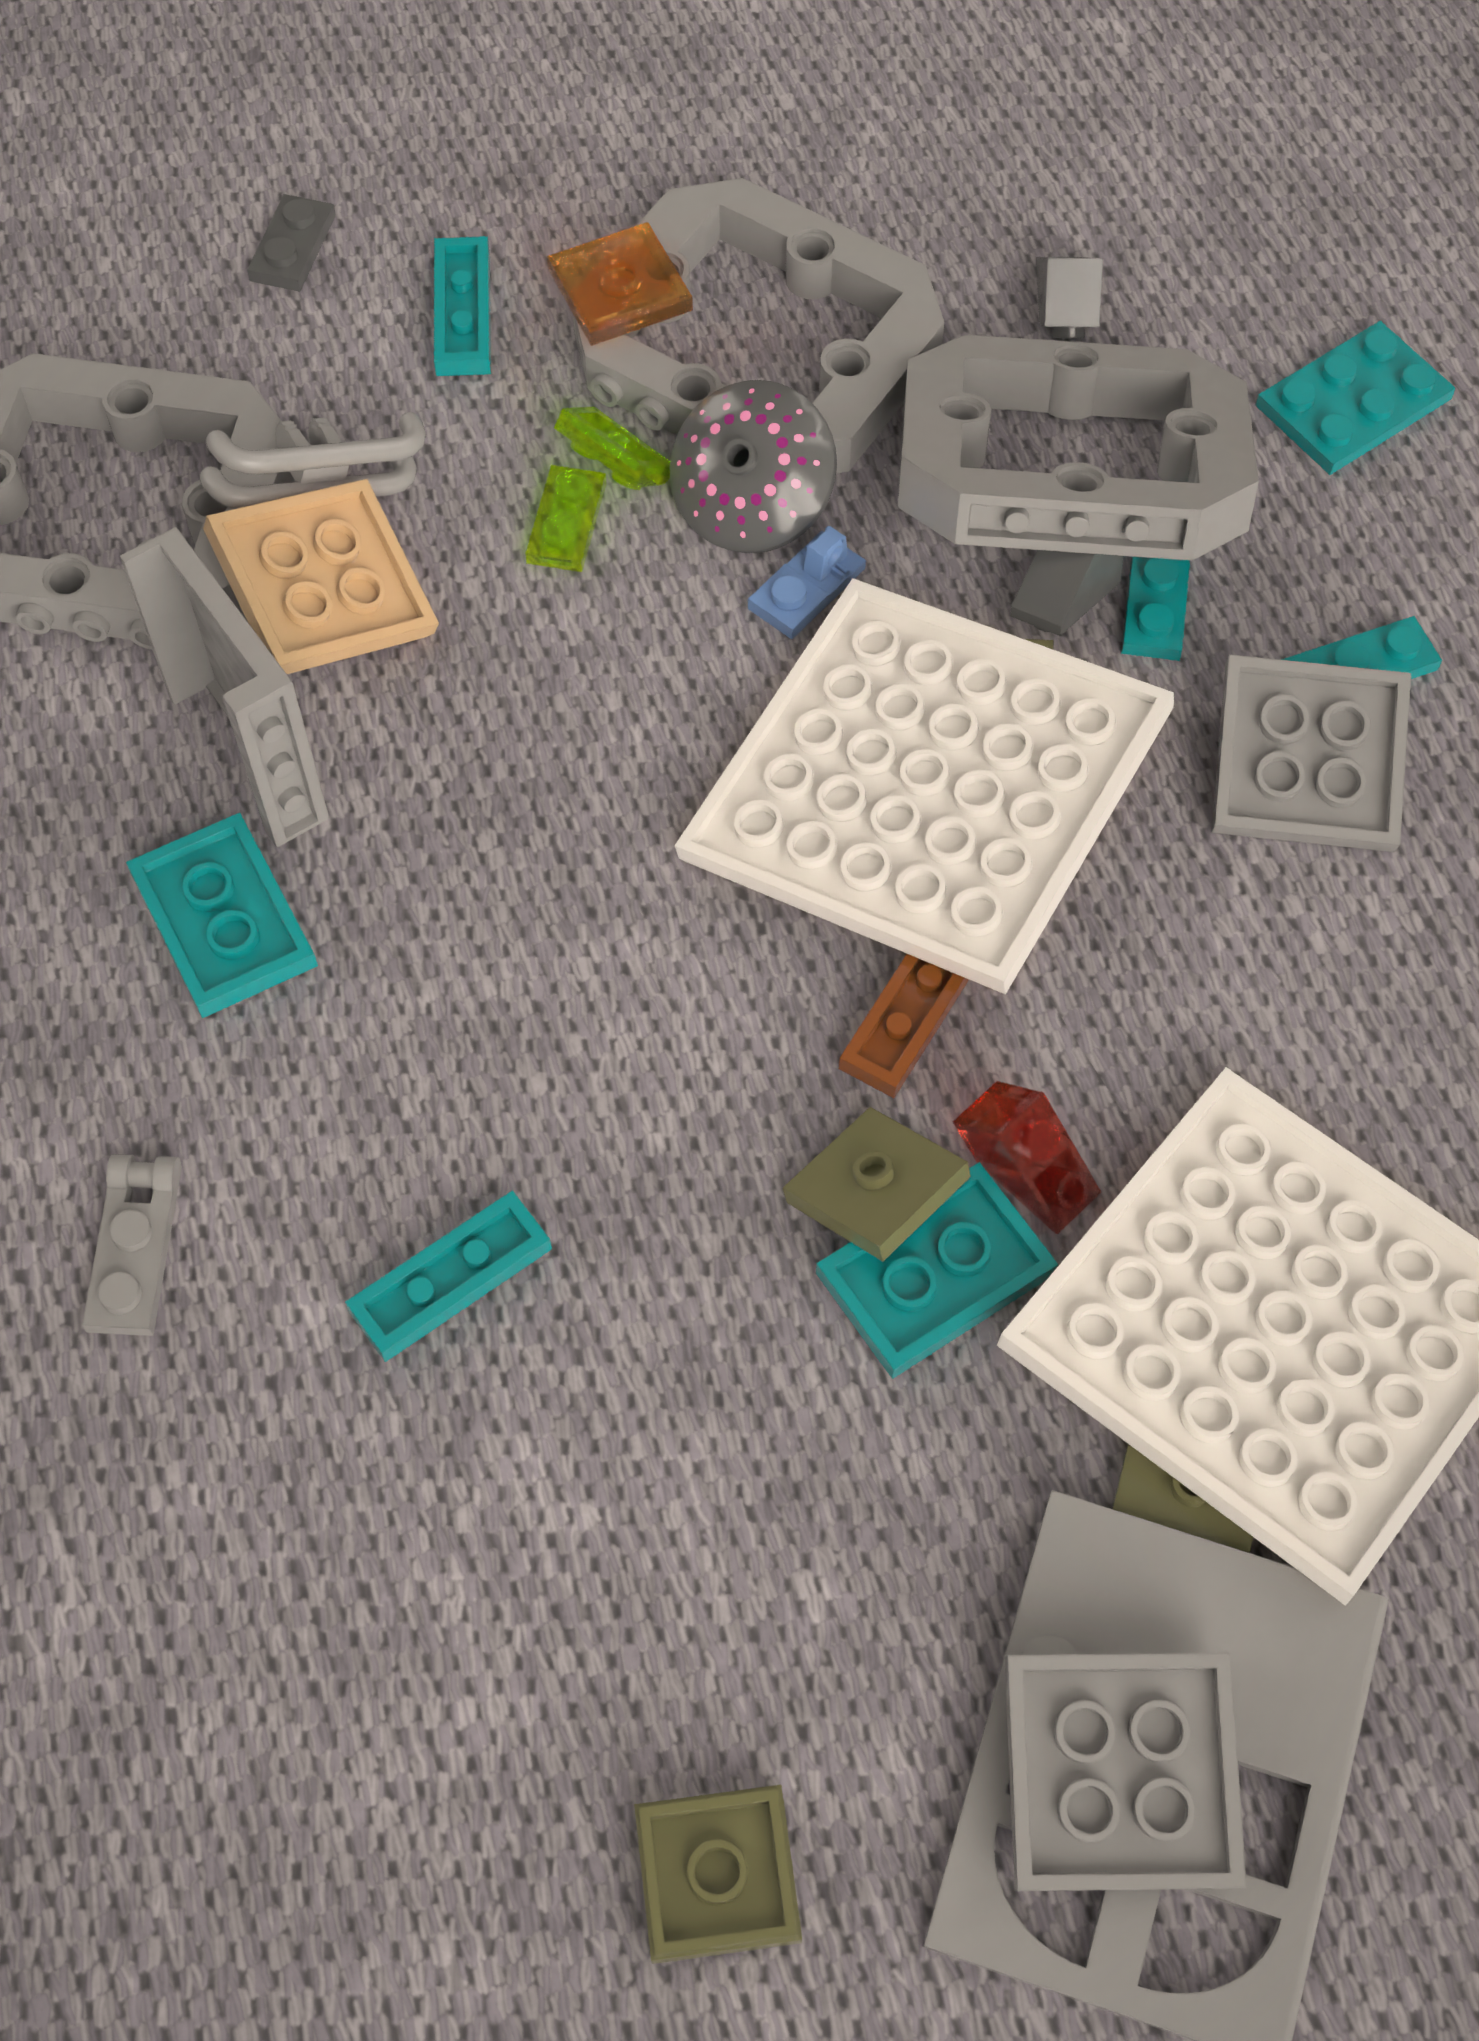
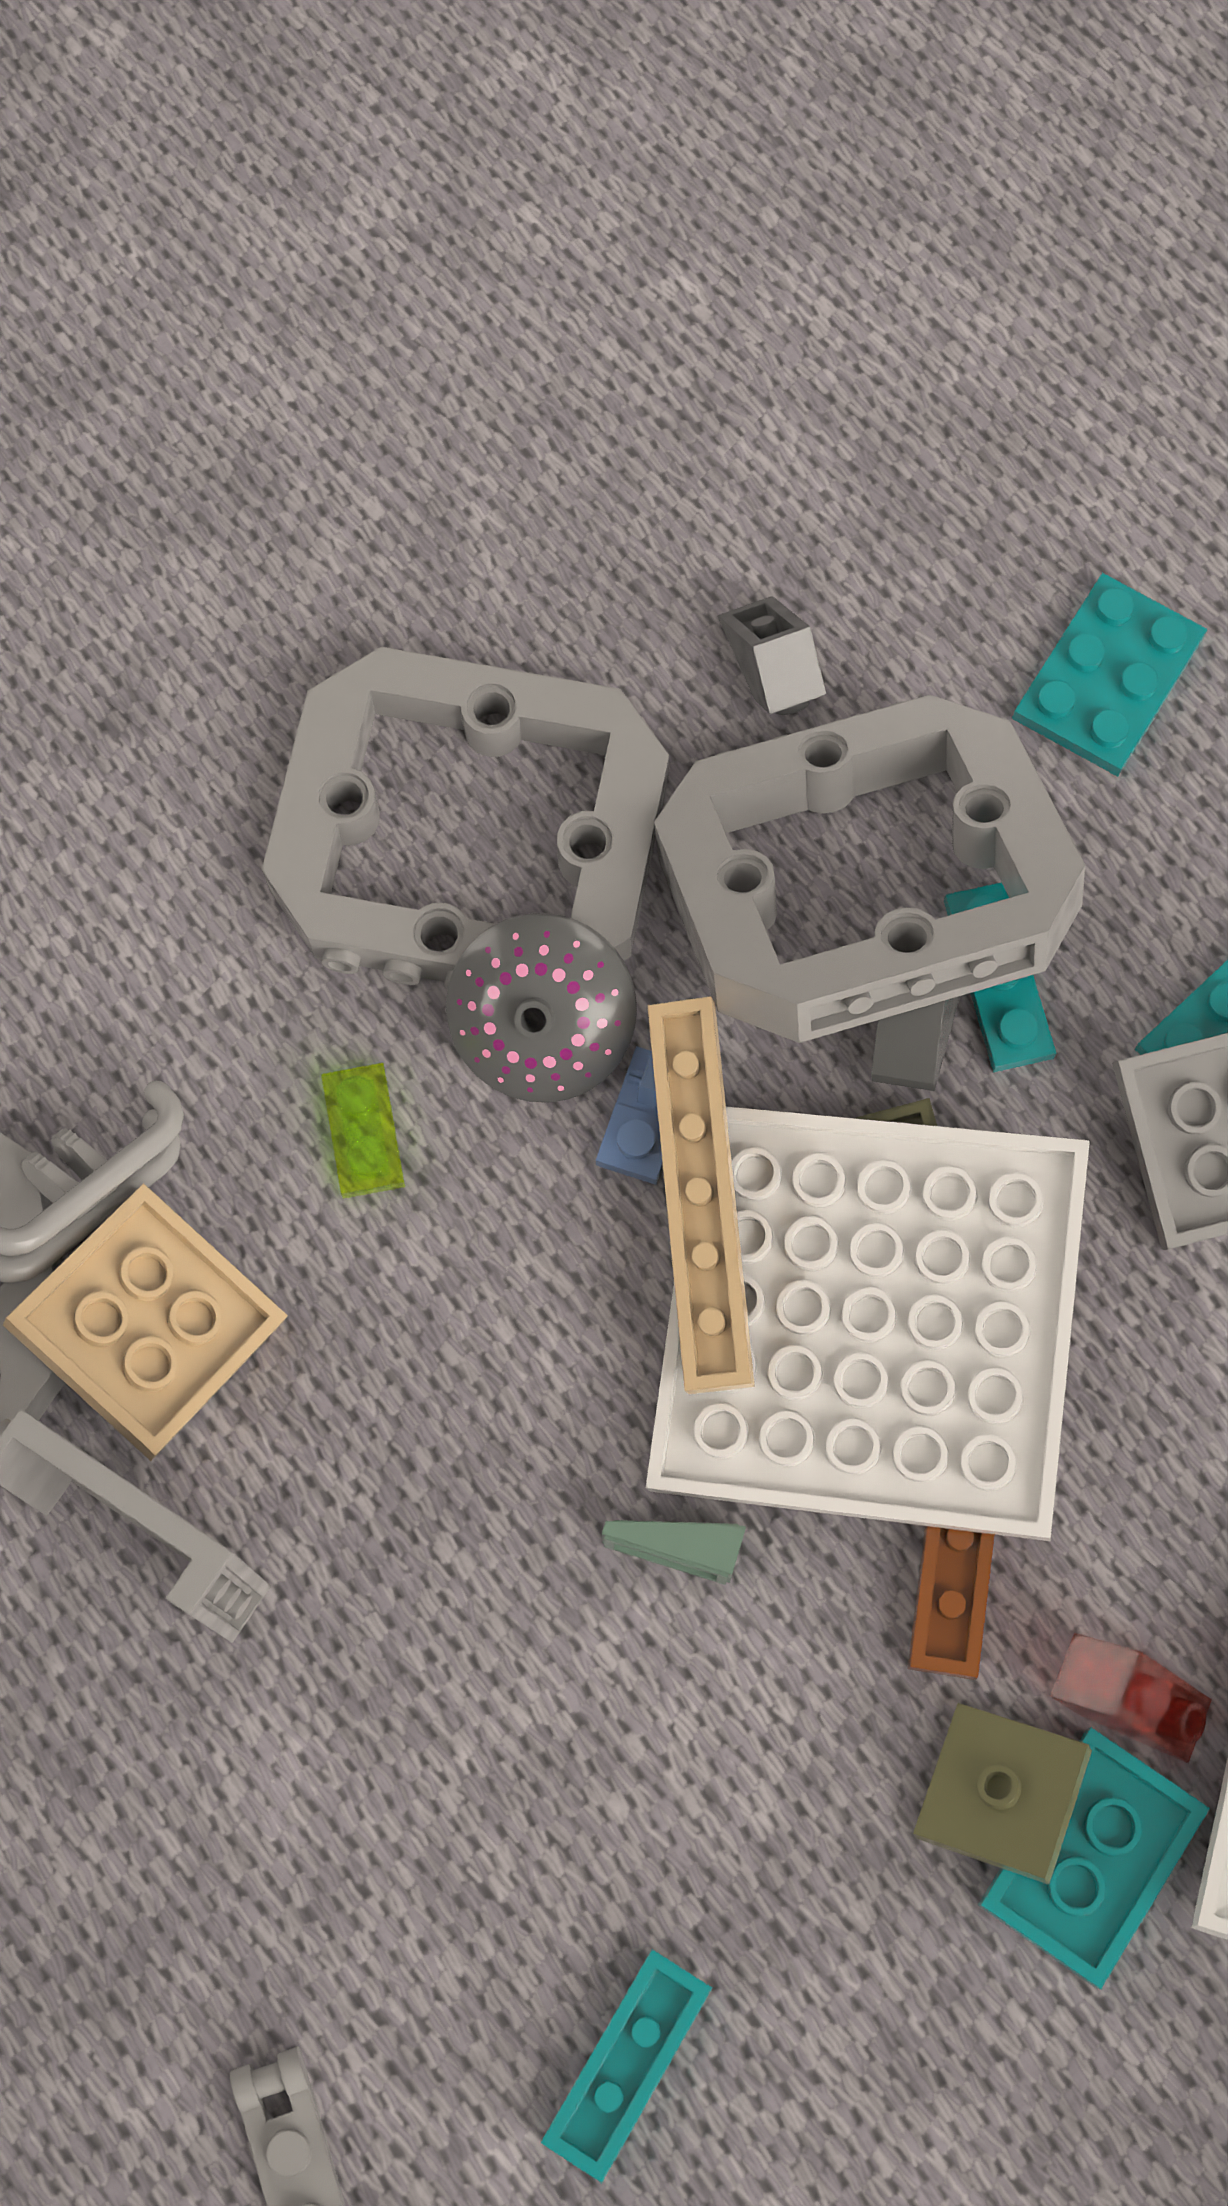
camera: 20 degrees left, 10 degrees up
teal plate [126,812,318,1018] -> none
teal plate [434,236,491,376] -> none
clear orange plate [547,222,693,346] -> none
clear neon green plate [554,407,670,490] -> none
none -> sand green slope [602,1520,746,1585]
none -> tan plate [647,996,755,1394]

